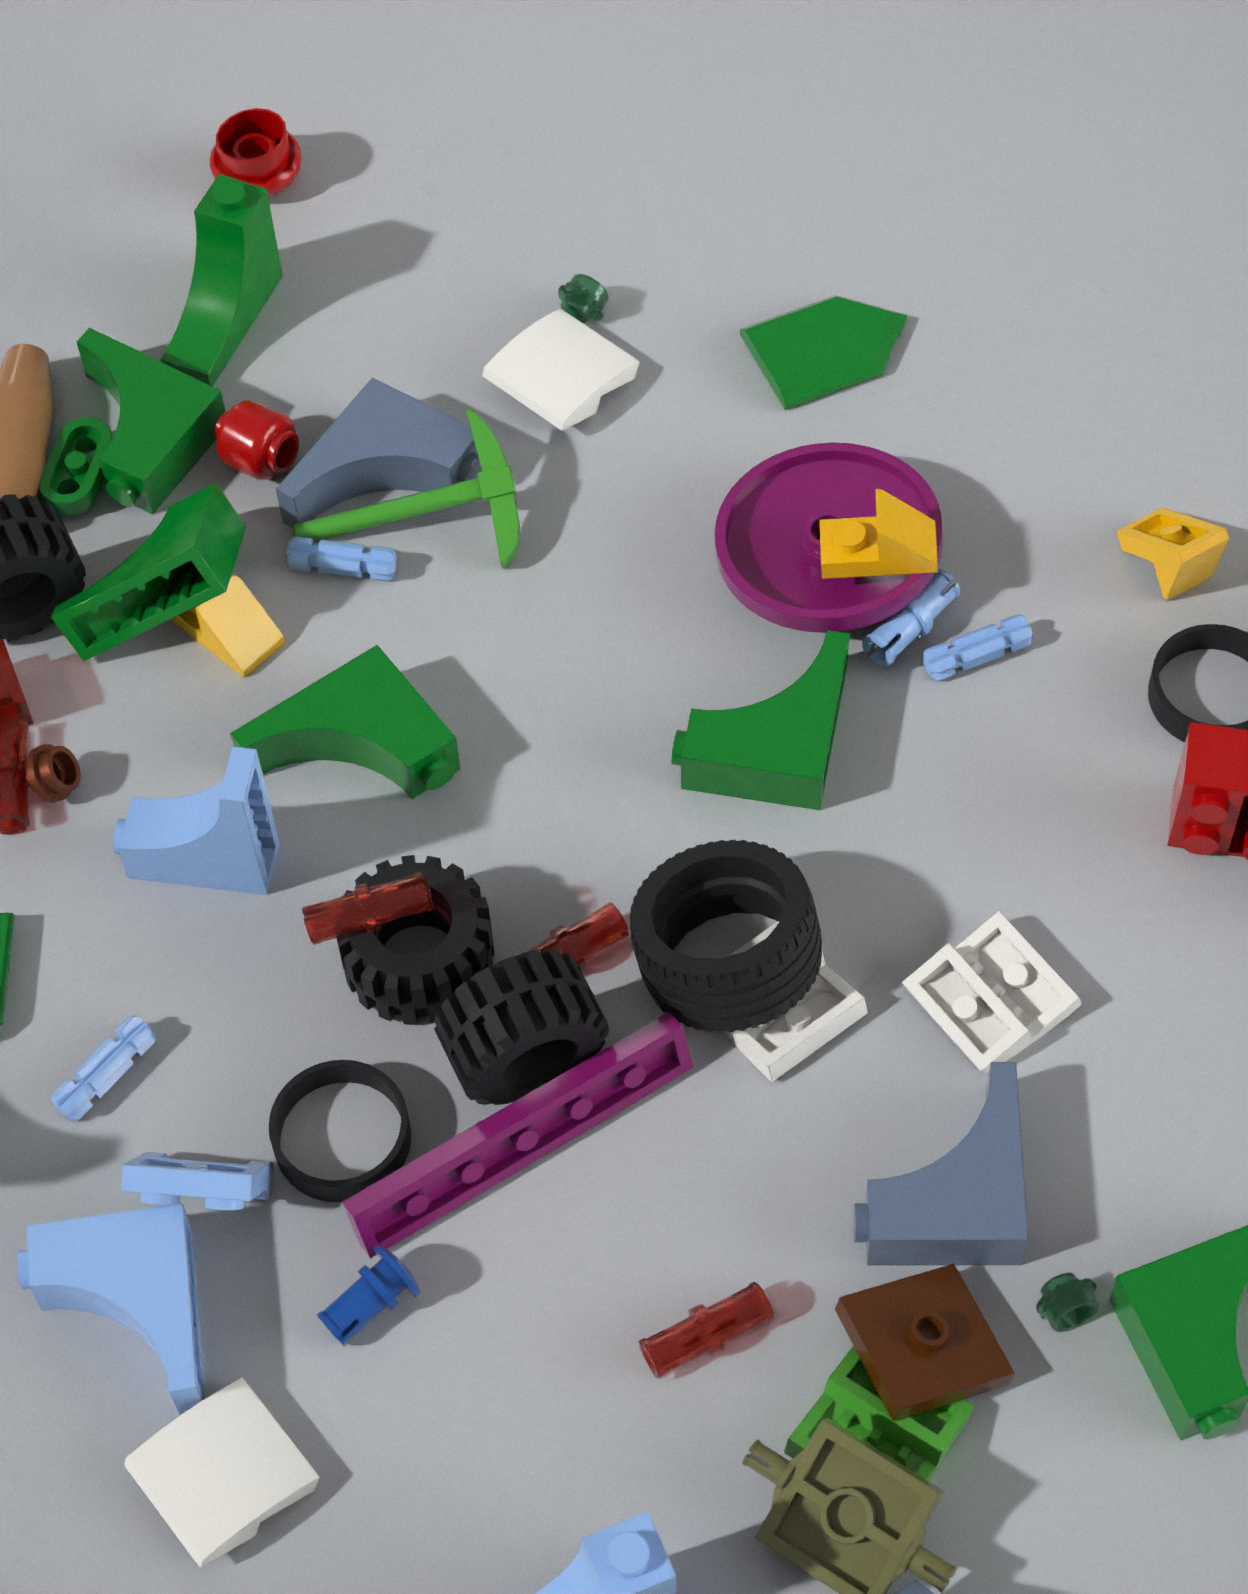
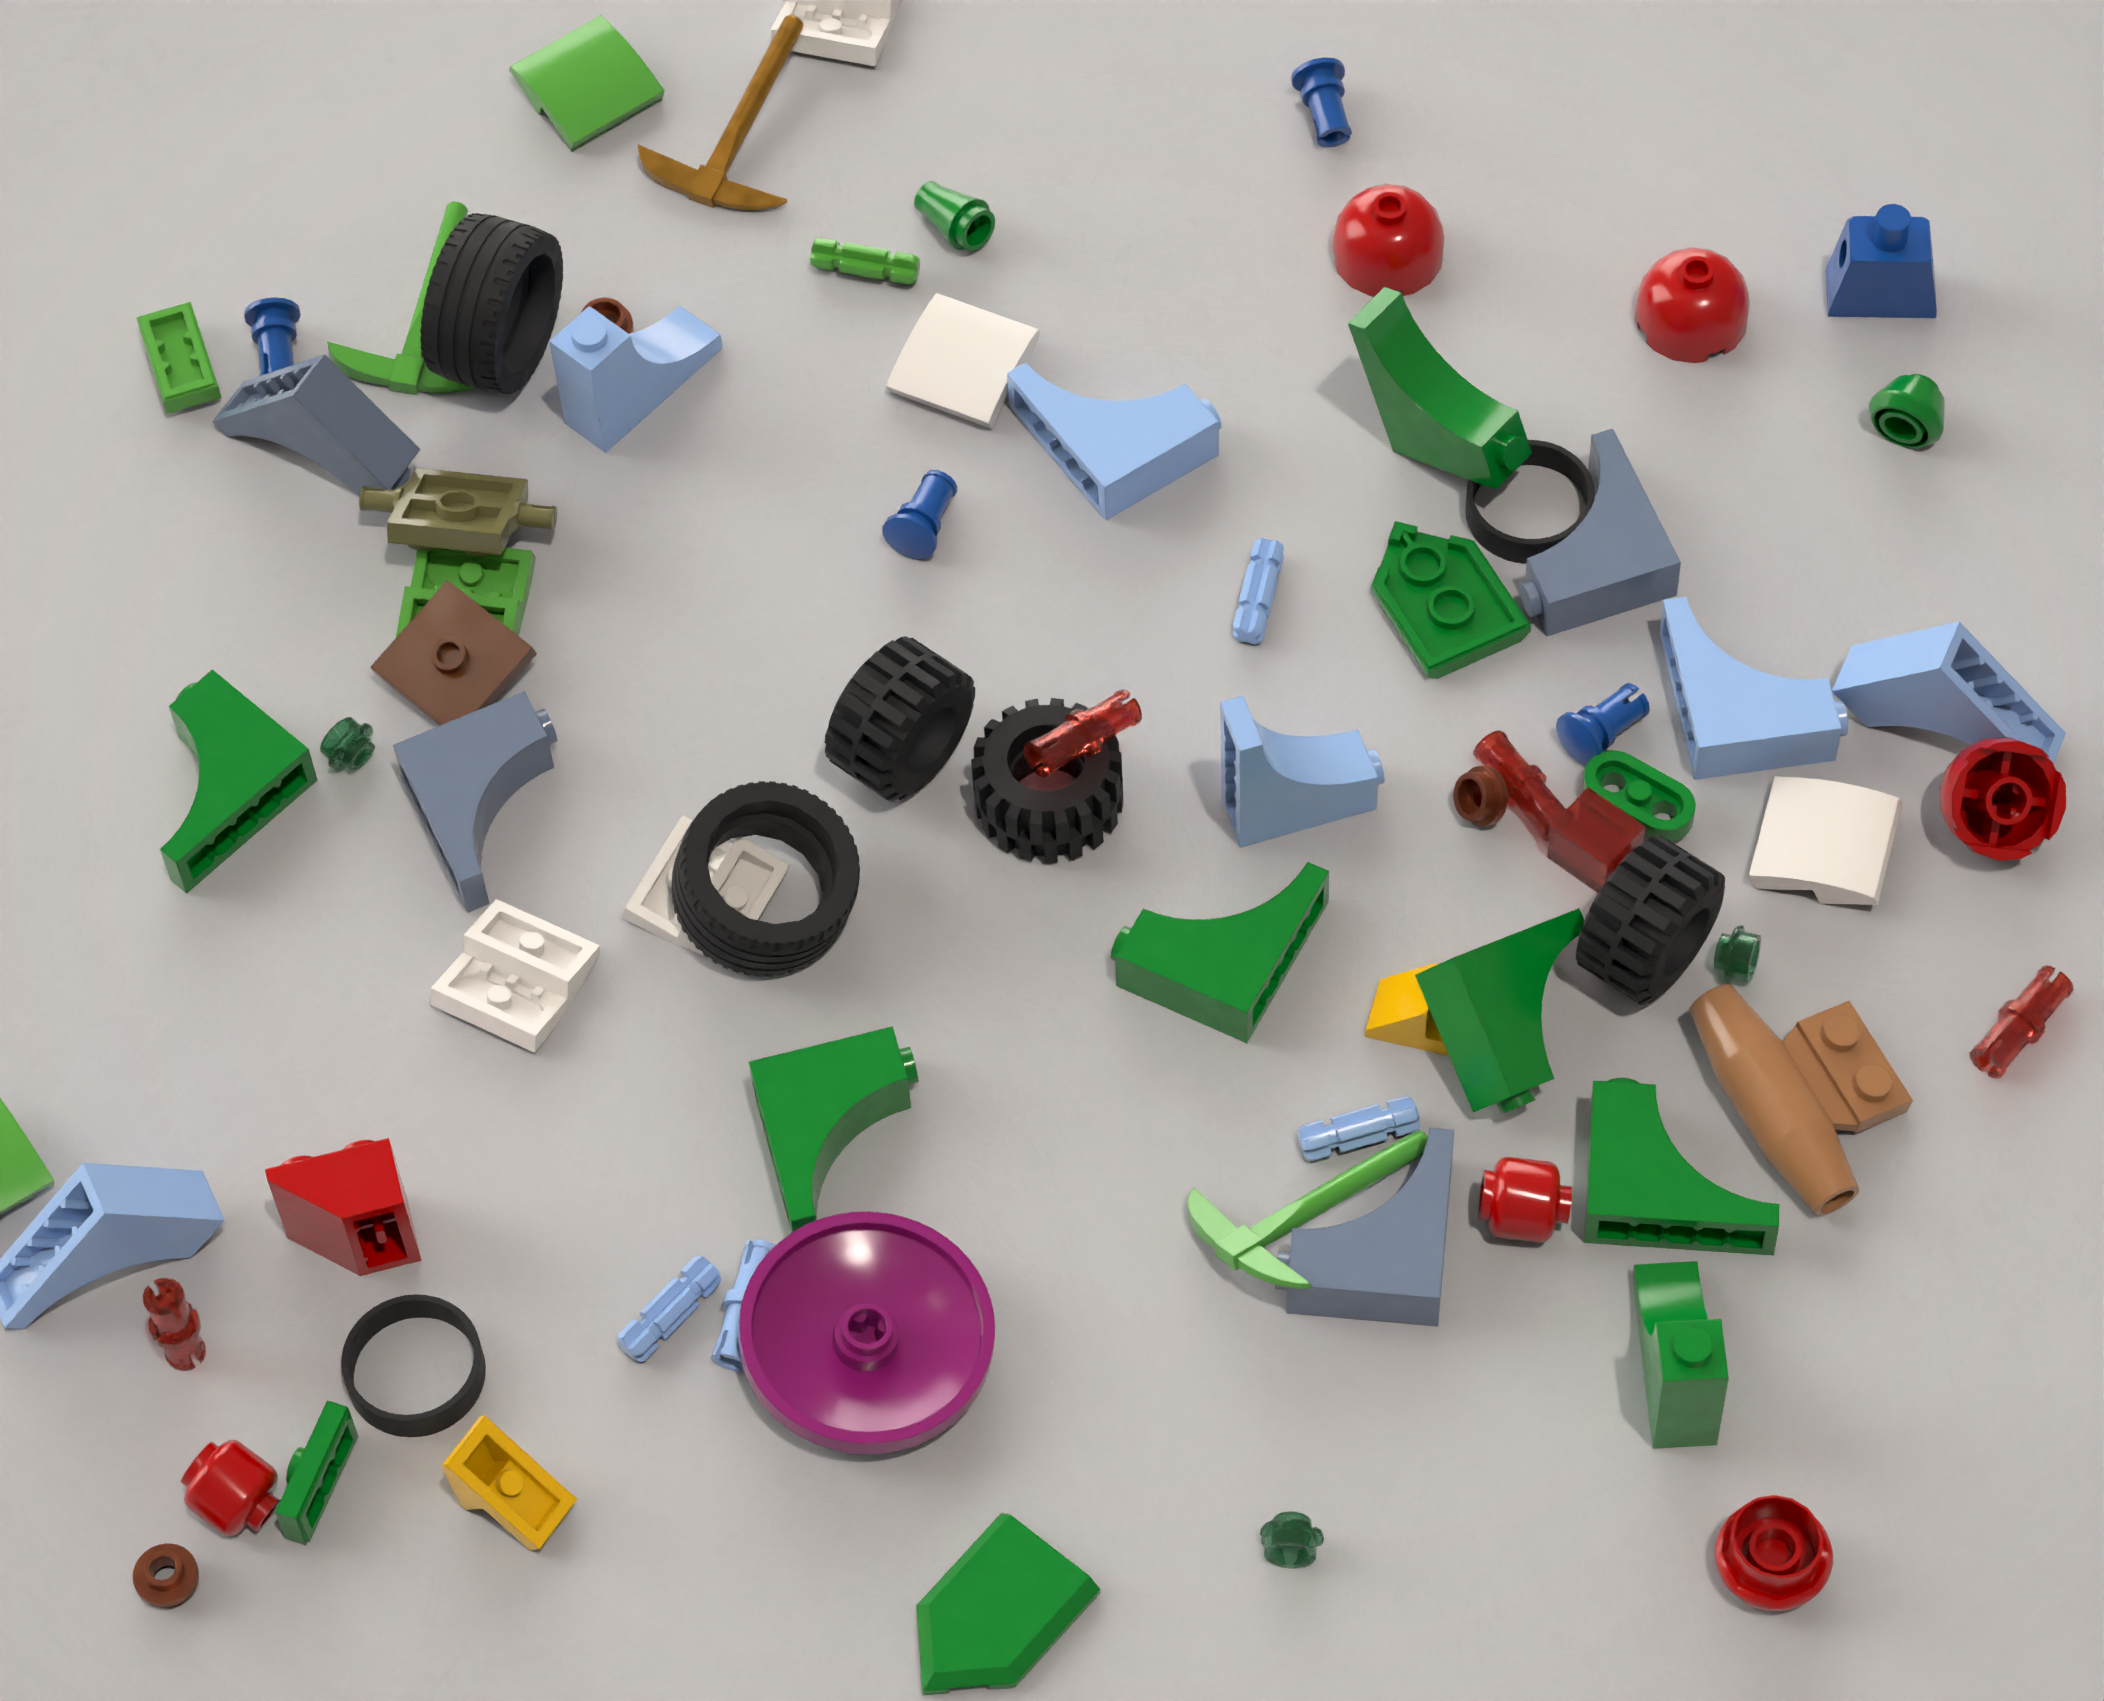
camera: 155 degrees right, 0 degrees up
green plate [39,417,113,517] -> none
light blue plate [121,1152,274,1210] -> none
black tyre [269,1060,411,1202] -> none
magenta plate [342,1012,694,1259] -> none
white slope [482,308,640,431] -> none
clear red pin [519,902,629,969] -> none
clear red pin [639,1281,774,1379] -> none
yellow slope [820,489,938,579] -> none

